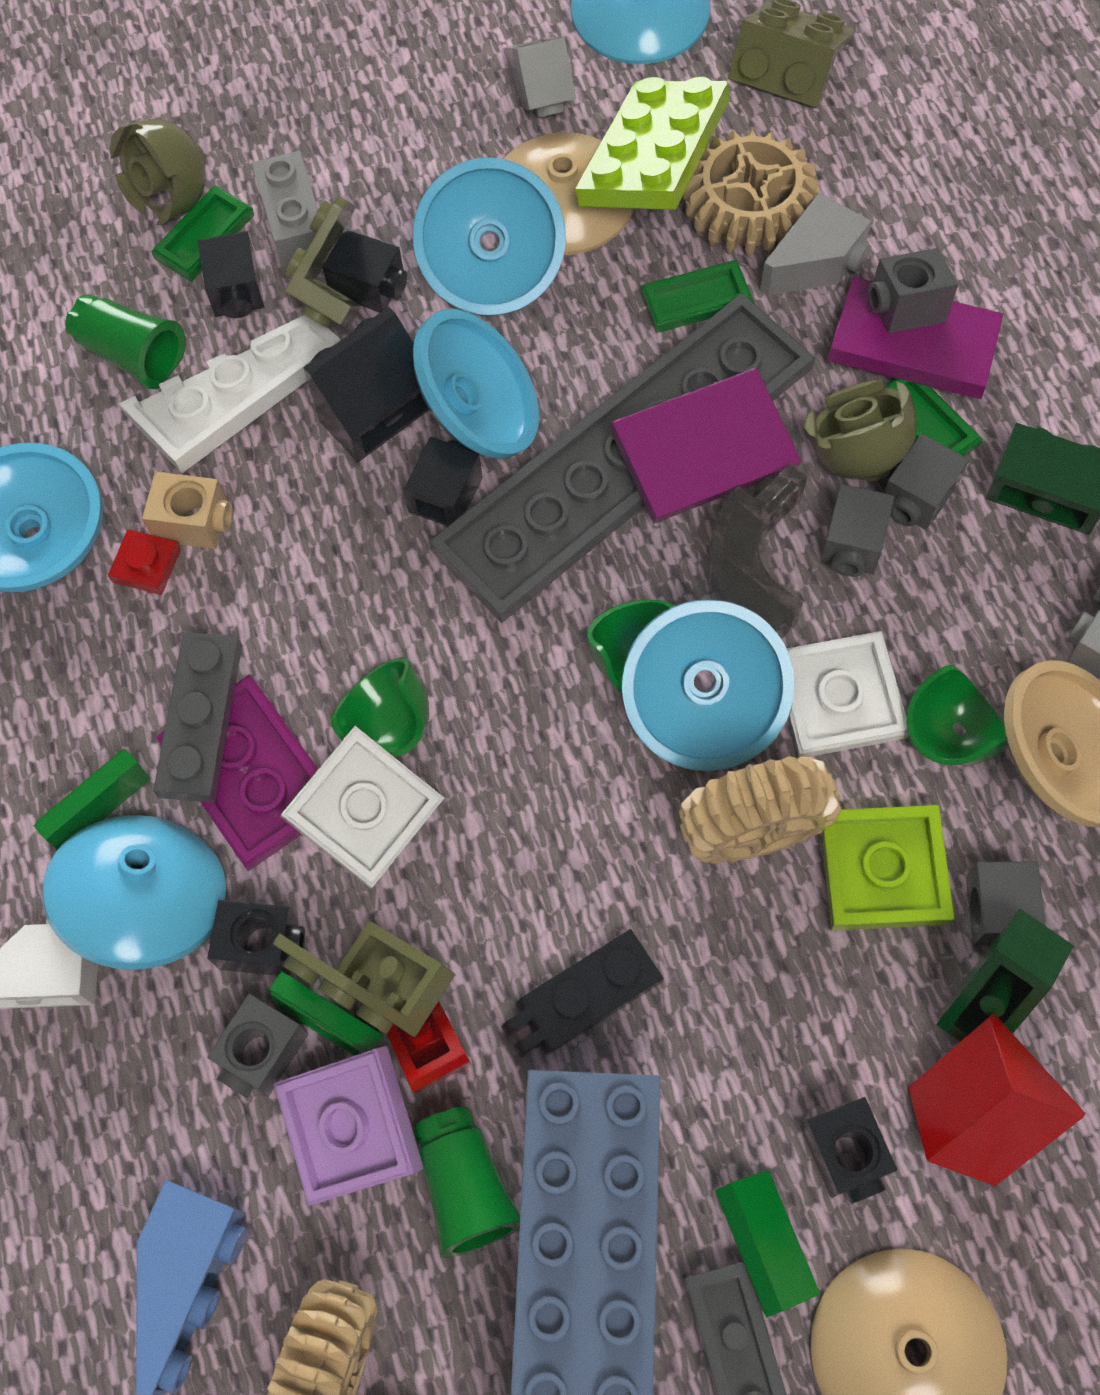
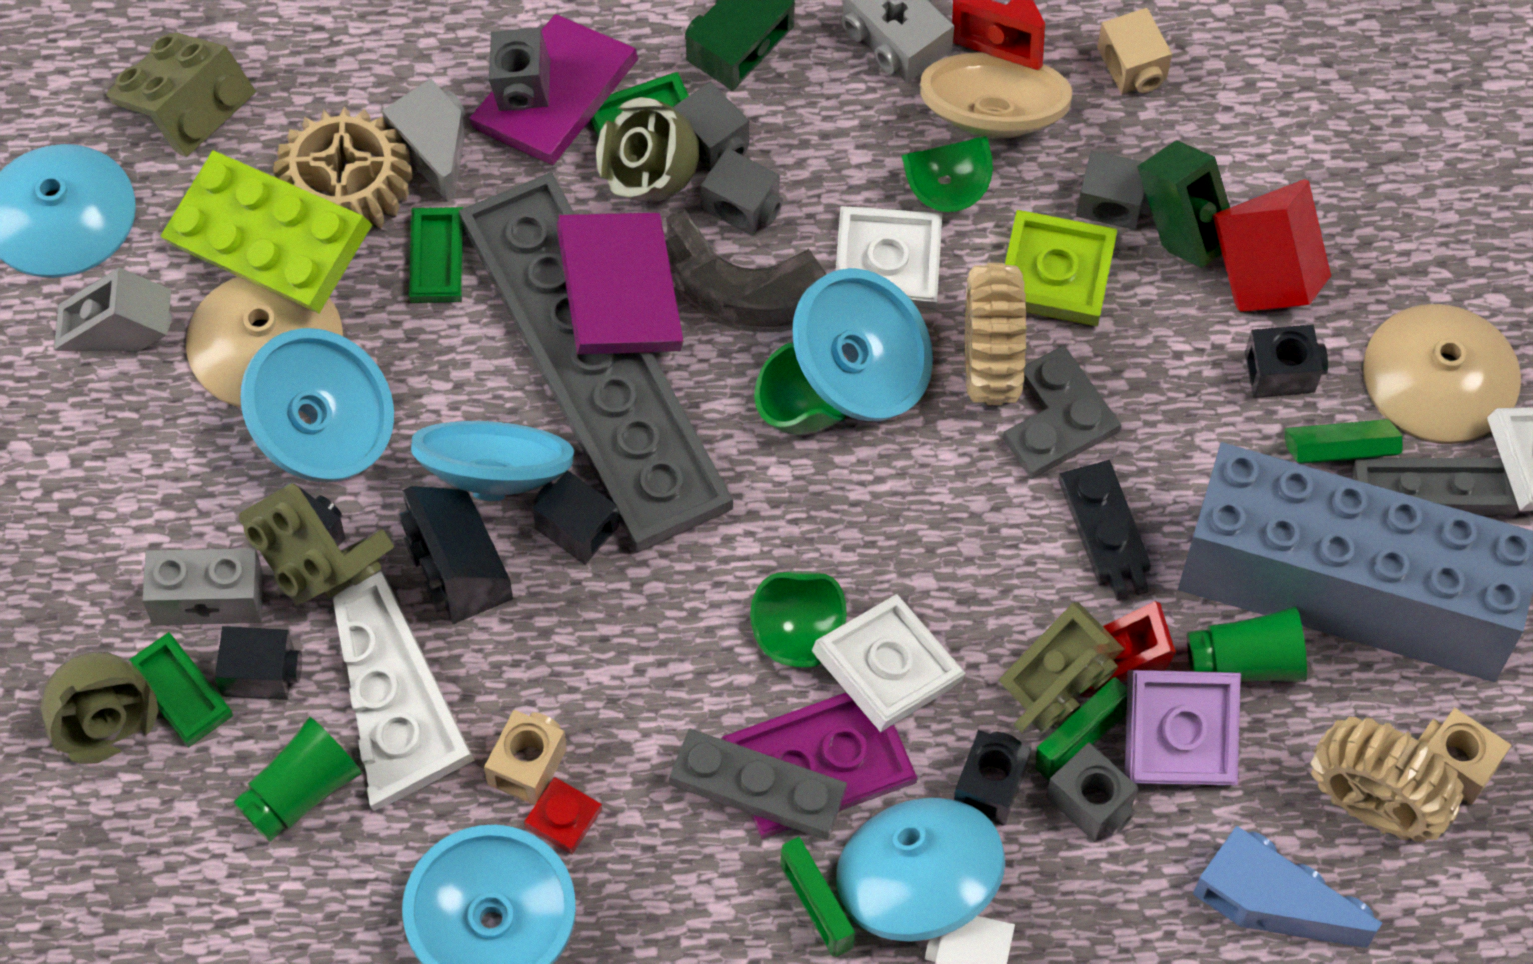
camera: 80 degrees left, 5 degrees down
none -> dark grey plate [1003,345,1121,479]

